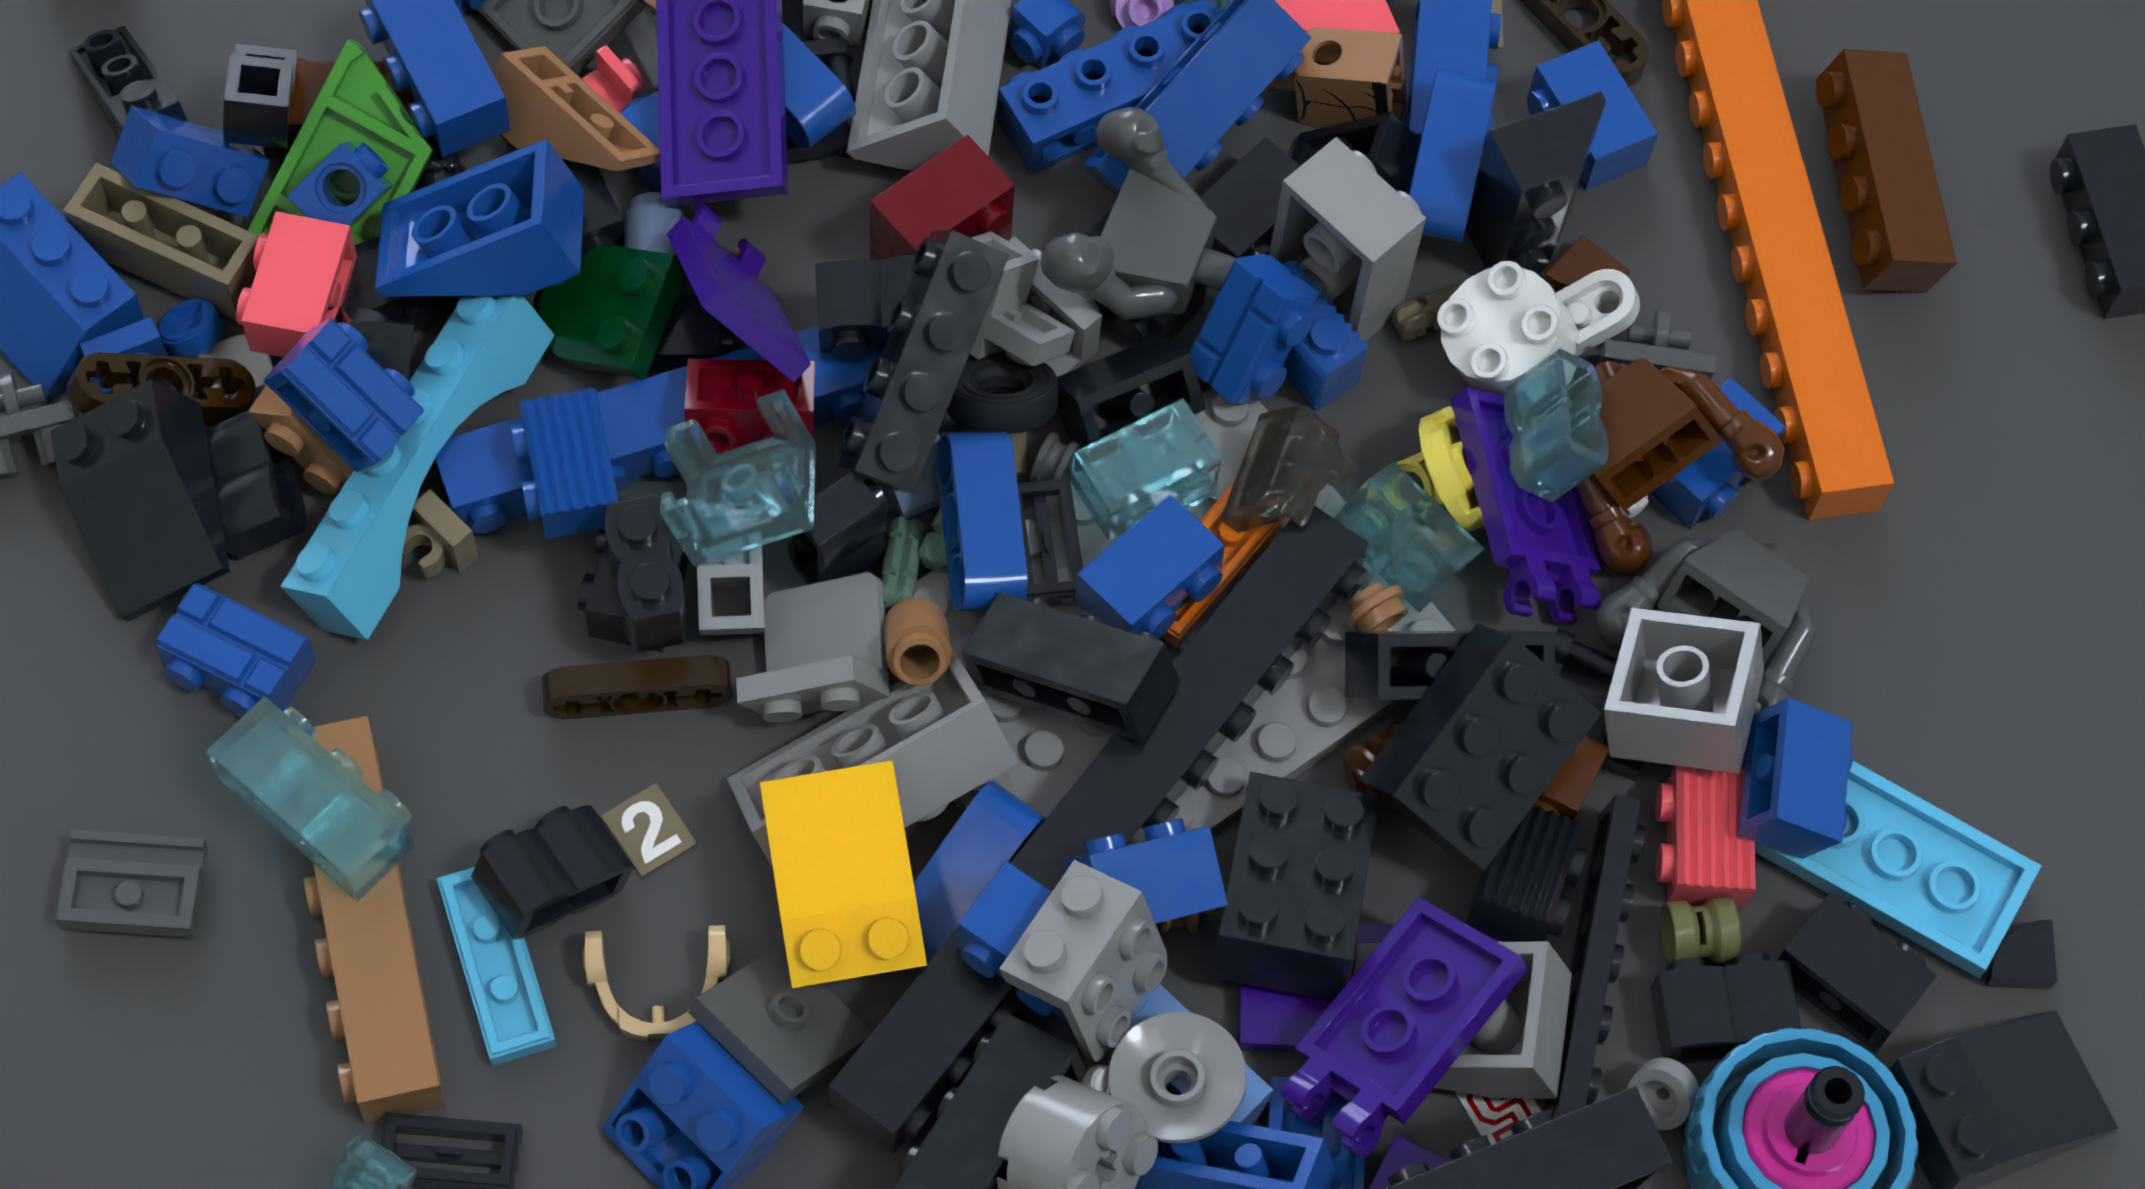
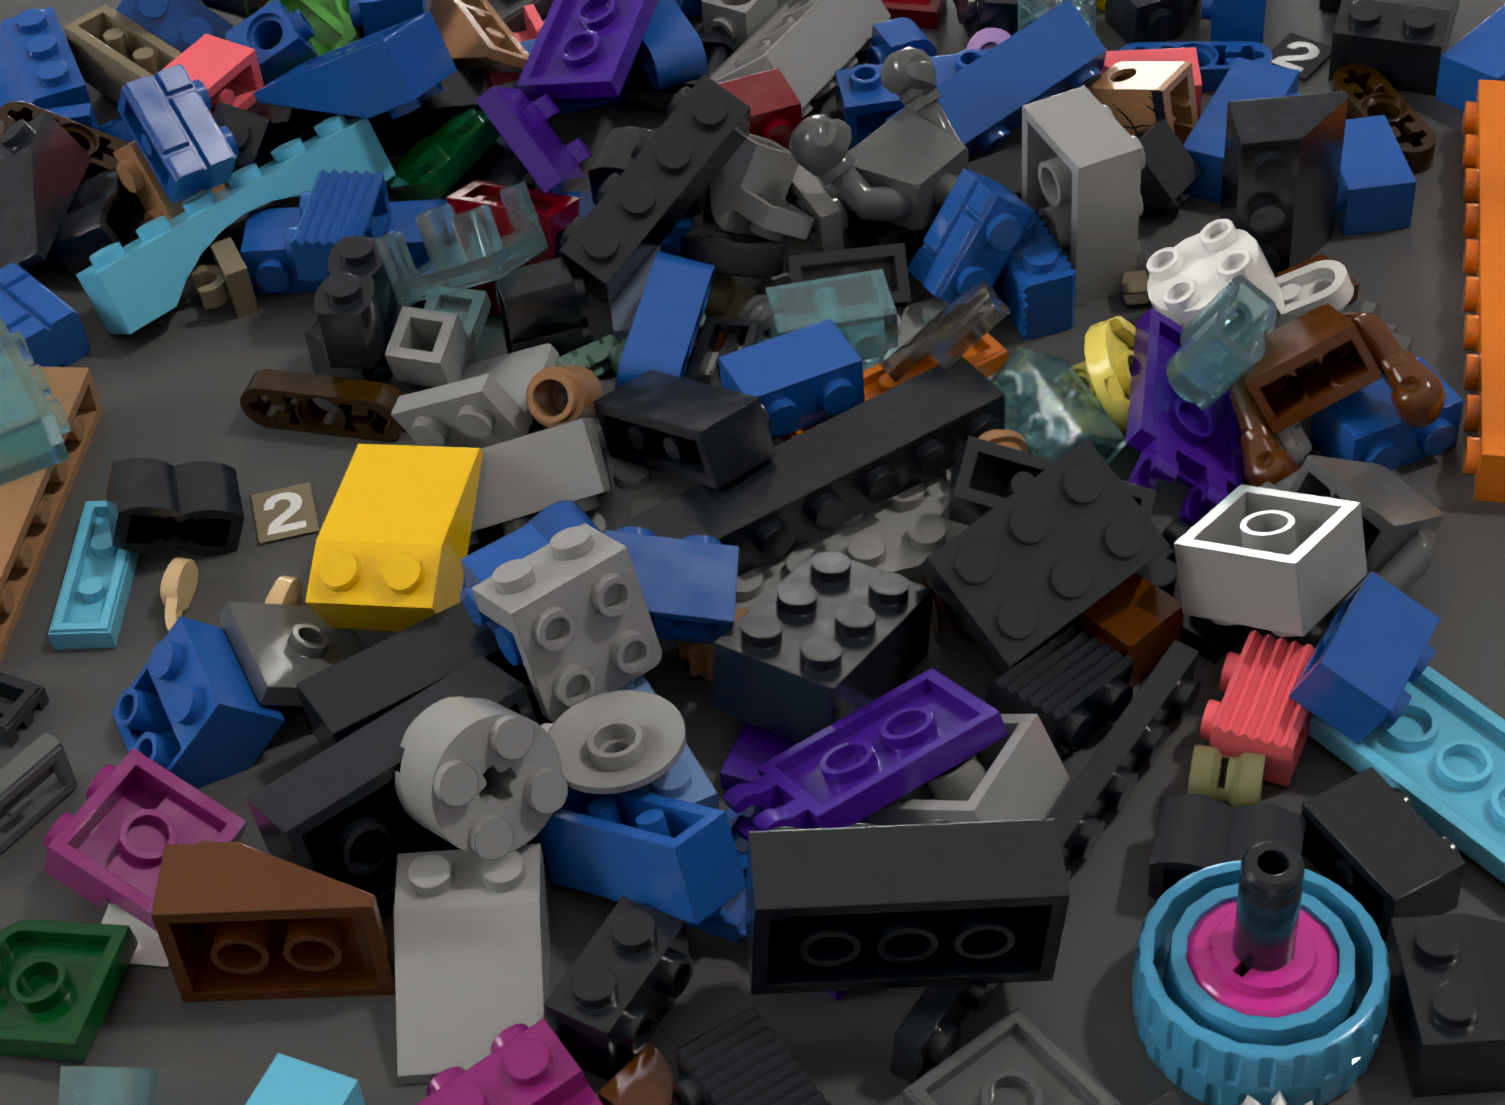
camera: 30 degrees right, 20 degrees down
blue beam [1409,68,1497,243] -> none
light grey tile [1627,1058,1699,1130] -> none

